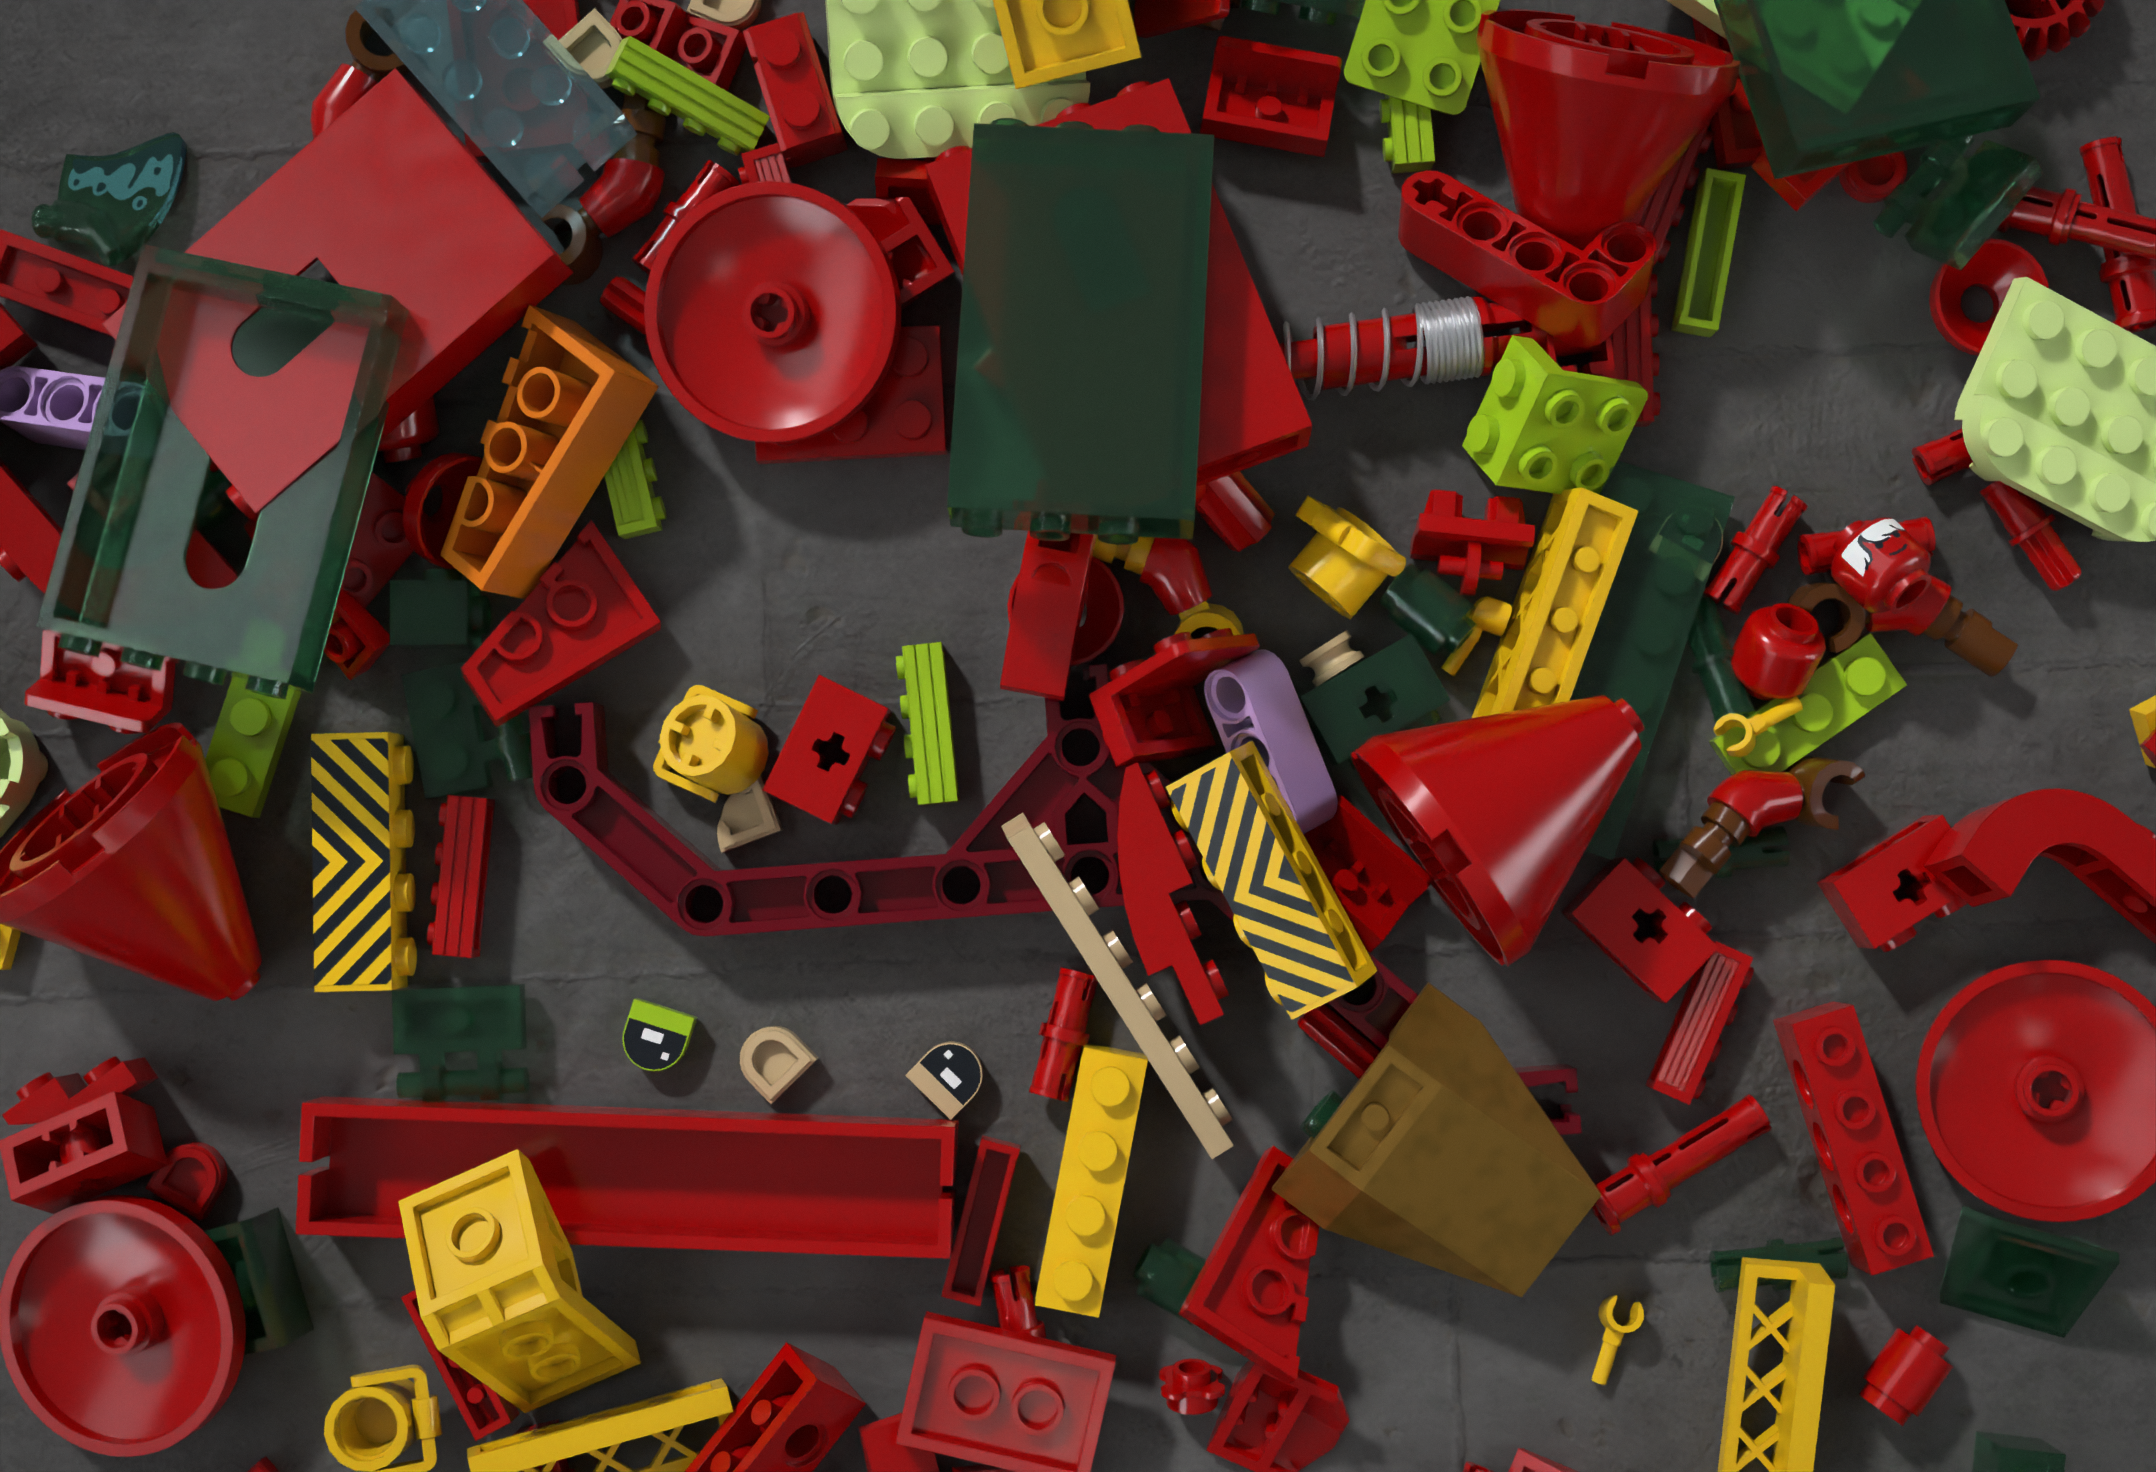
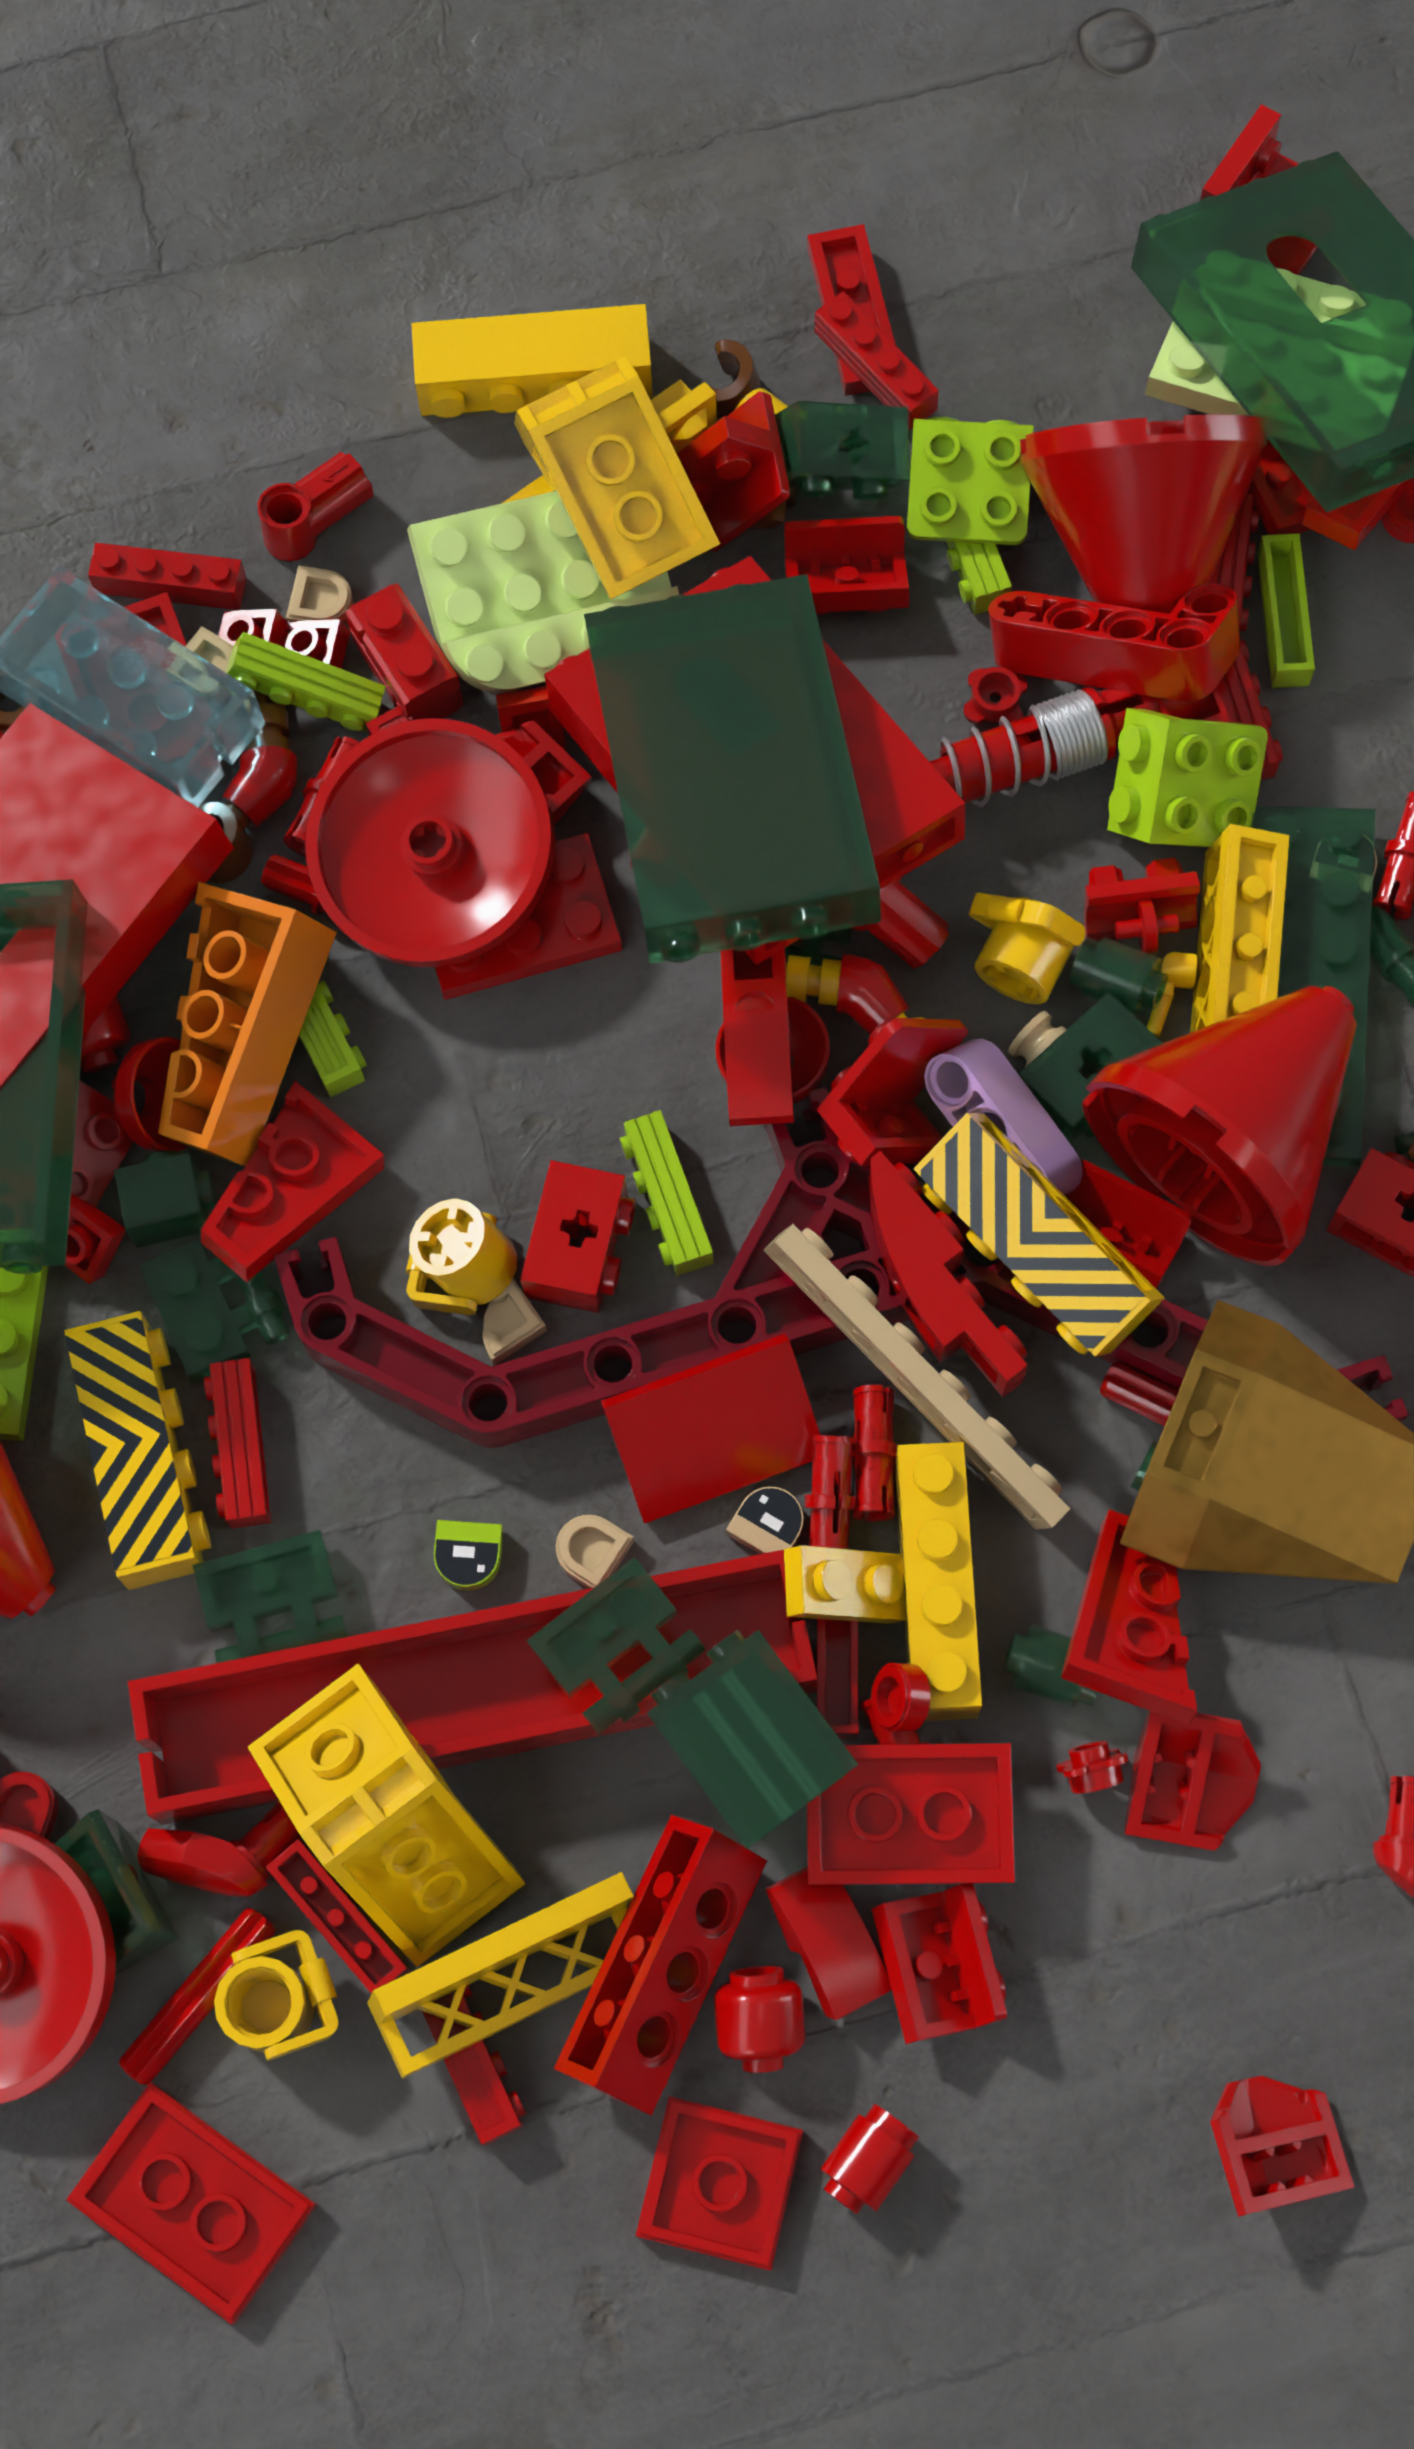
camera: 20 degrees left, 15 degrees down
none -> red axle [119,1907,276,2085]
none -> red arm [137,1801,302,1897]
none -> clear green plate [527,1557,706,1735]
none -> red tile [601,1333,820,1524]
none -> clear green brick [647,1630,858,1850]
none -> yellow plate [784,1545,906,1624]
none -> red pin [804,1435,857,1549]
none -> red tile [871,1663,930,1732]
none -> red plate [963,667,1027,724]

